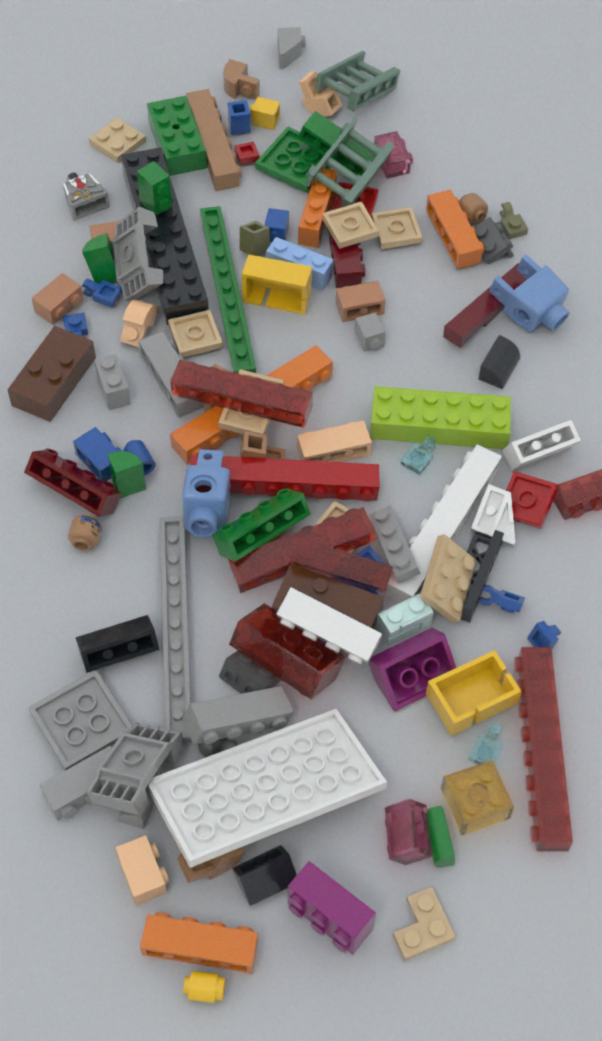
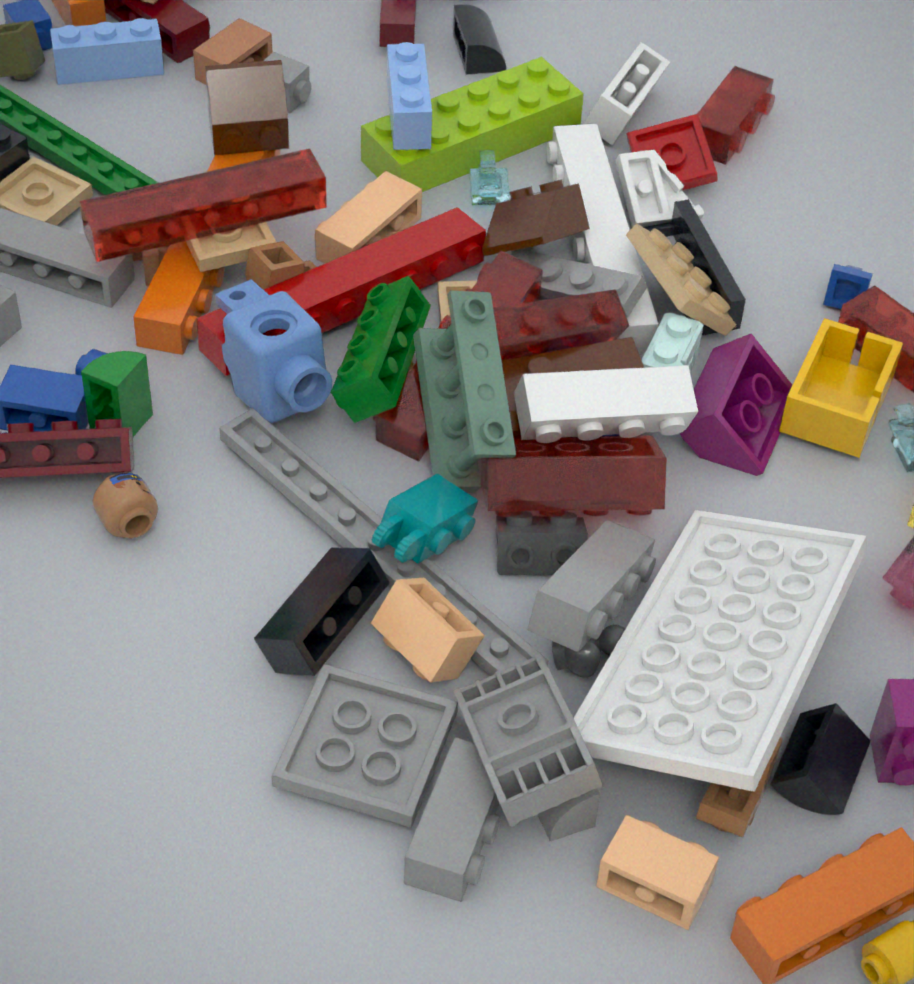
camera: 40 degrees left, 10 degrees down
yellow piece [242,254,312,315] -> none
blue plate [479,585,525,613] -> none
none -> slope [205,60,289,155]
none -> teal hinge [371,474,479,564]
none -> light nougat brick [371,578,485,683]
none -> light blue brick [387,42,432,150]
none -> sand green fence [413,290,516,493]
none -> reddish brown slope [482,179,590,256]

